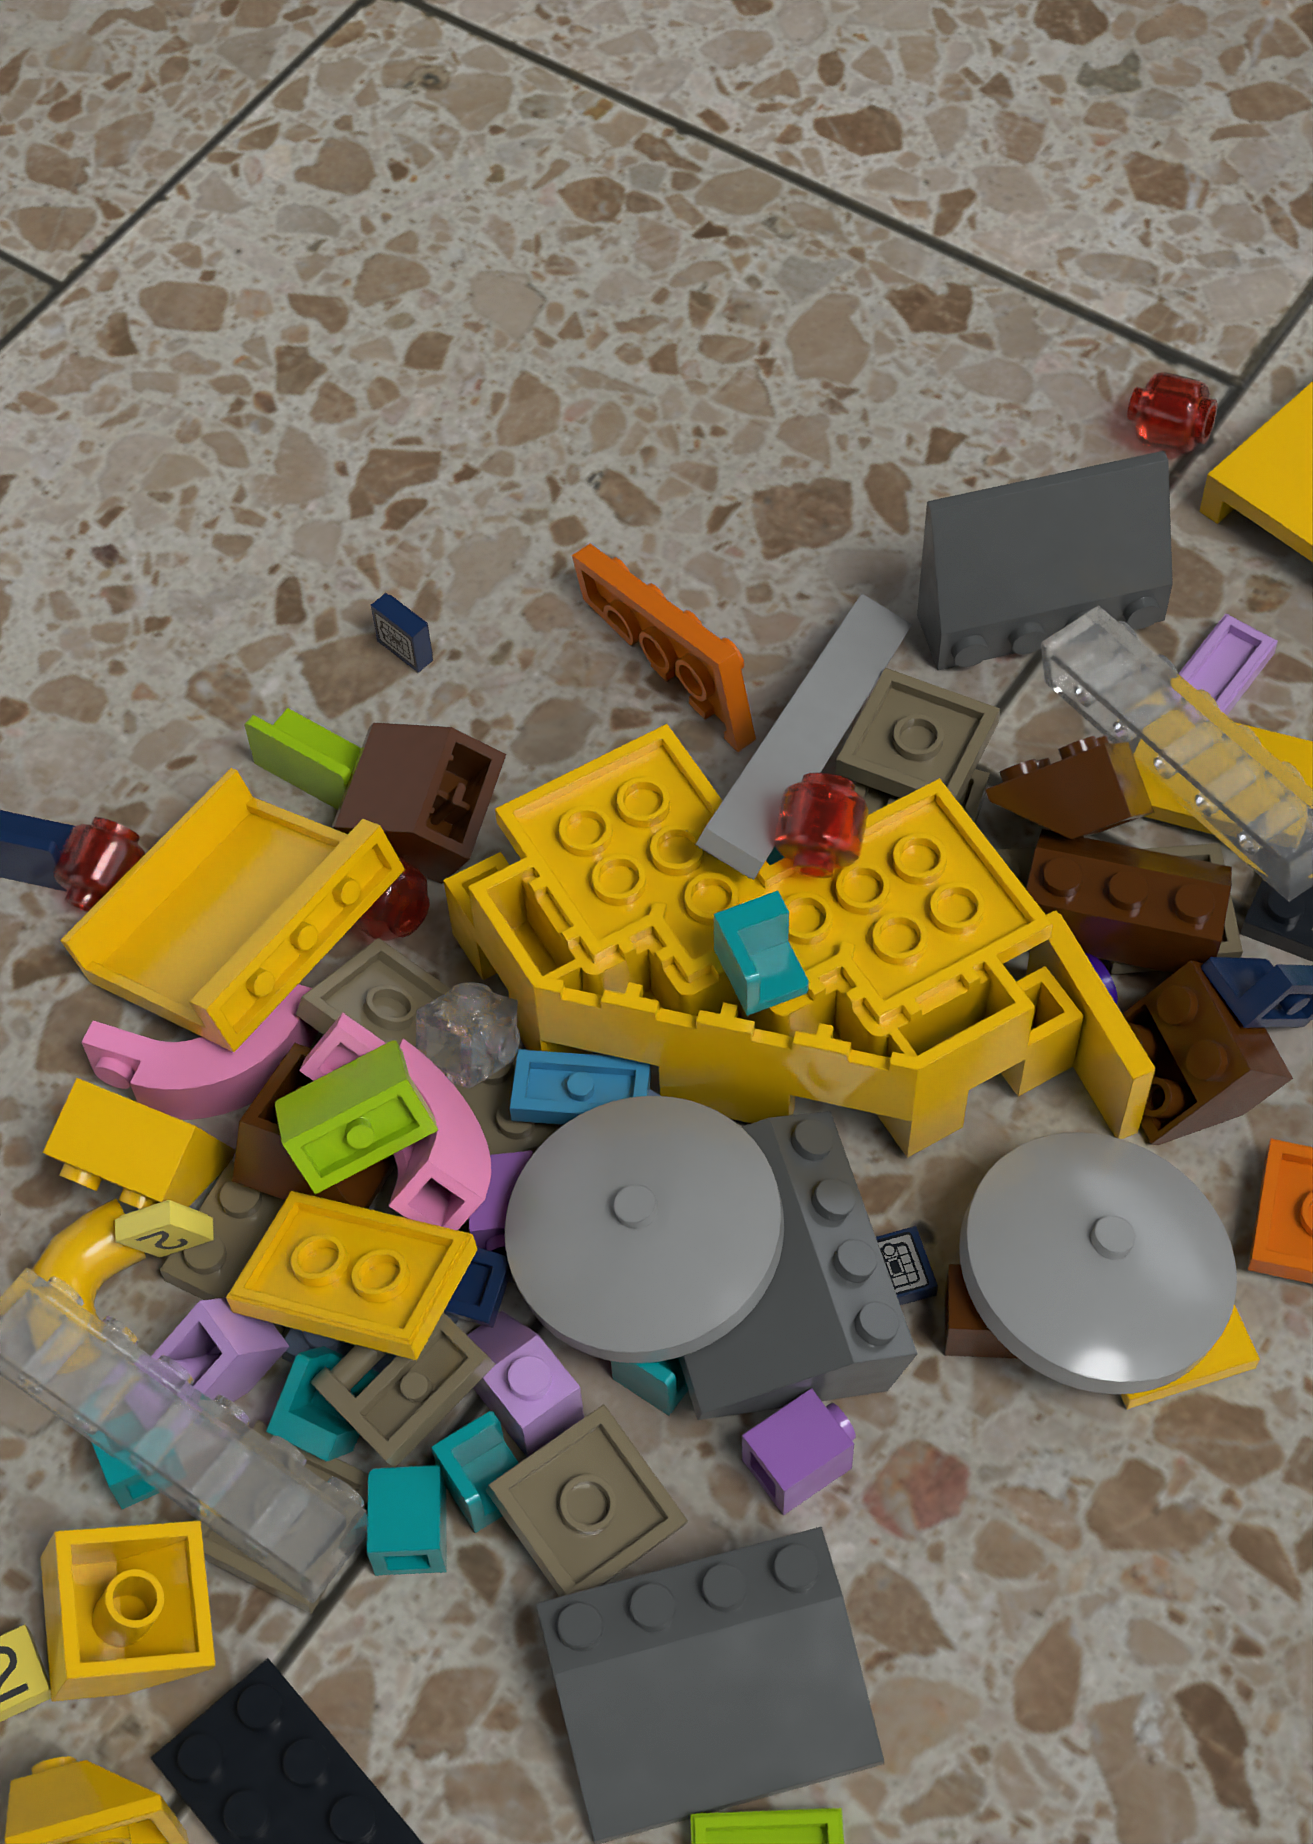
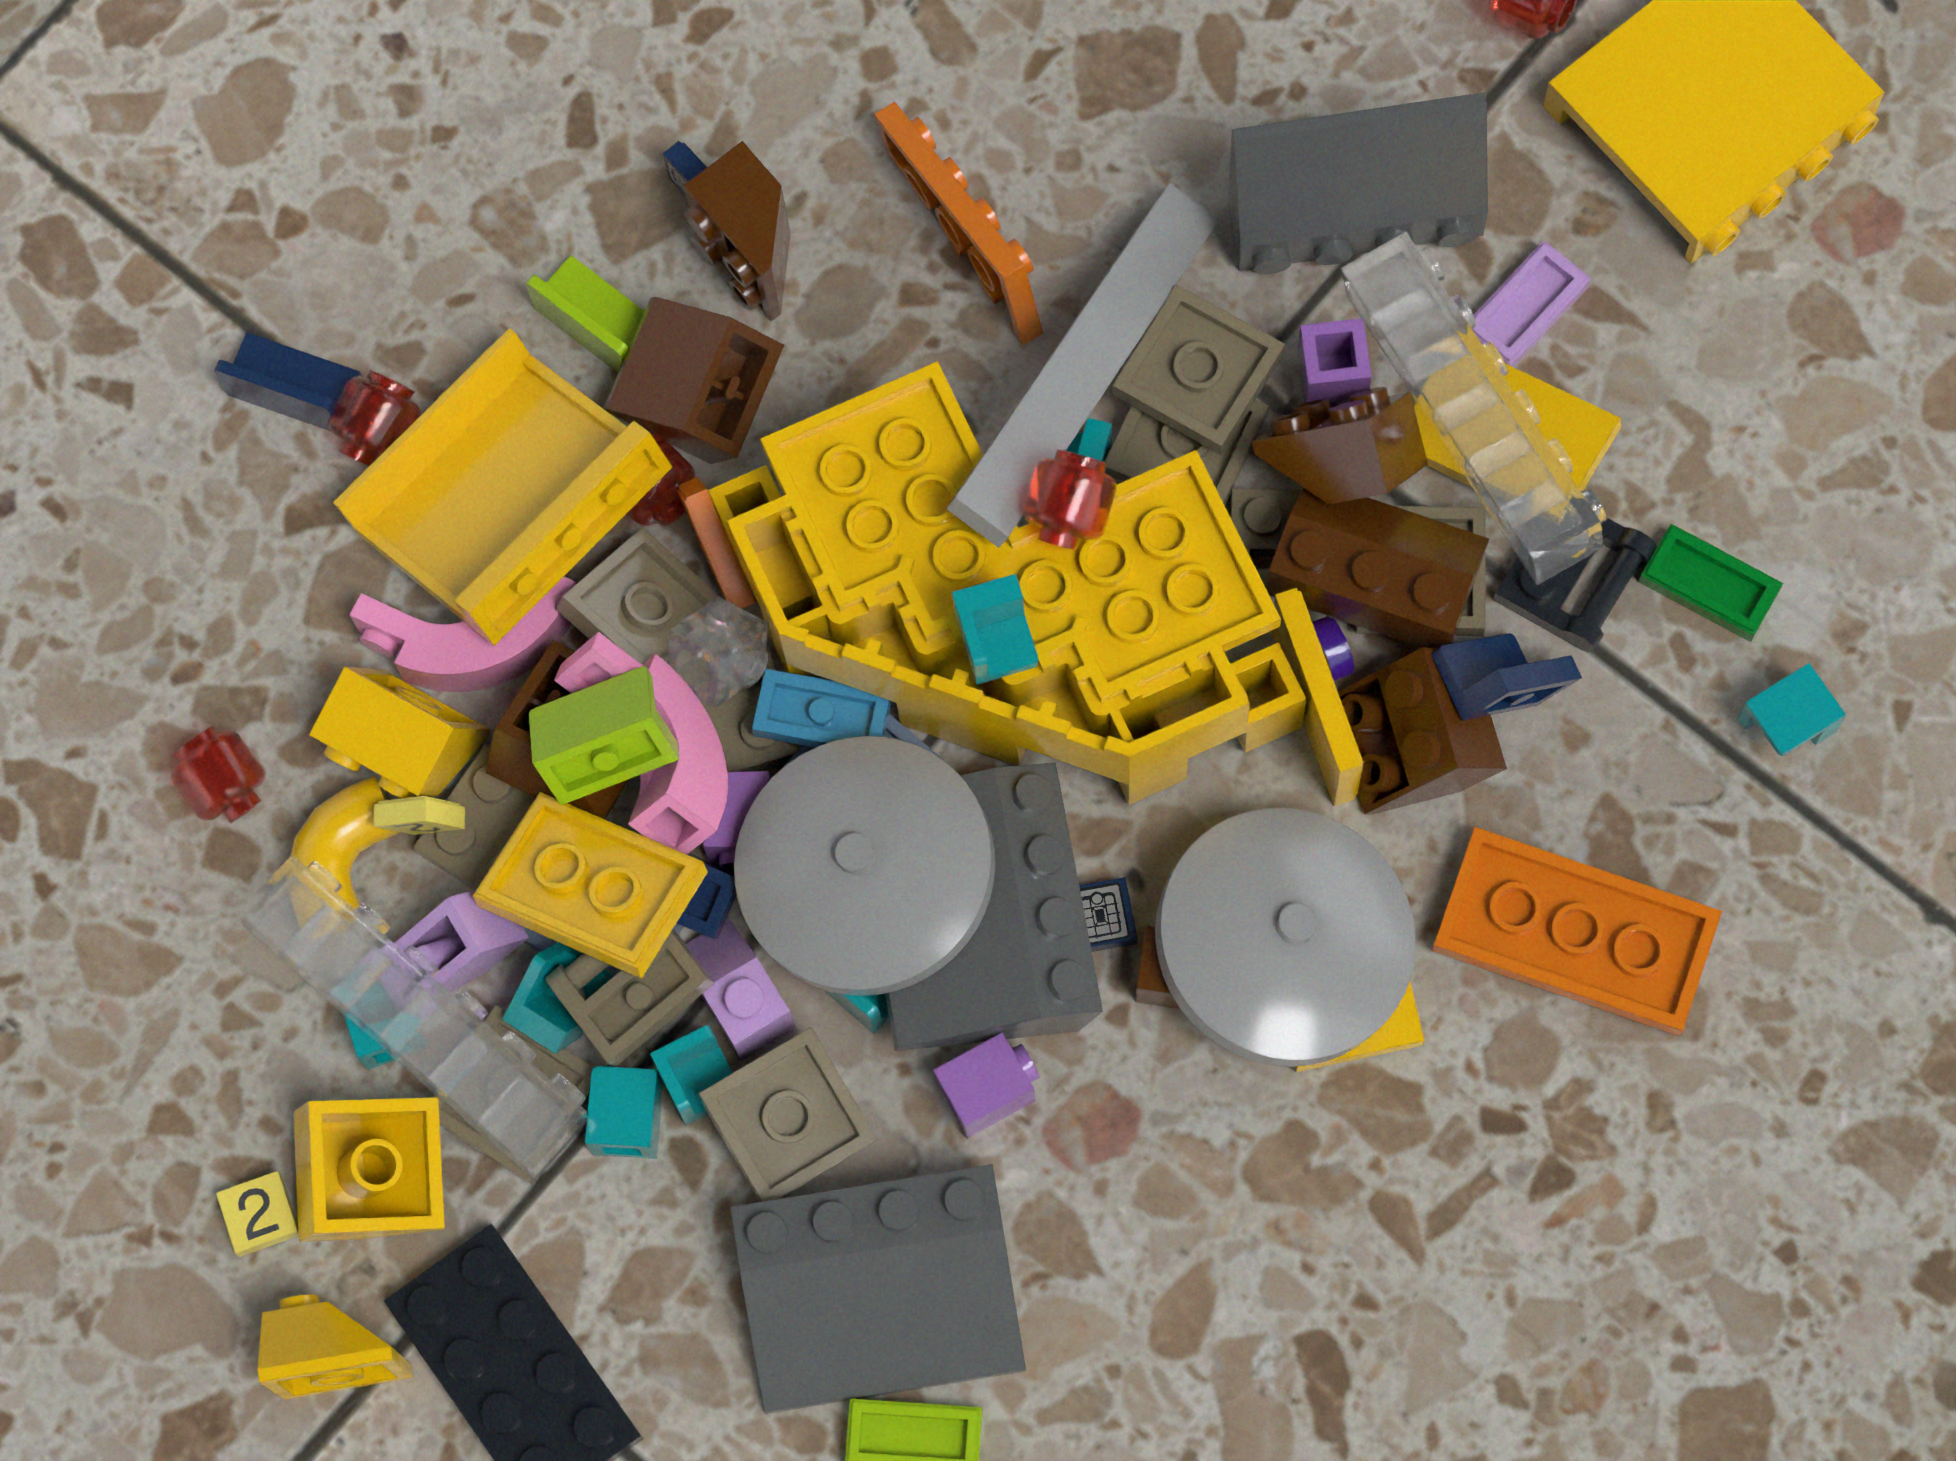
camera: 10 degrees right, 15 degrees up
none -> orange tile [677,477,756,611]
none -> reddish brown slope [684,141,791,321]
none -> medium lavender brick [1298,318,1372,407]

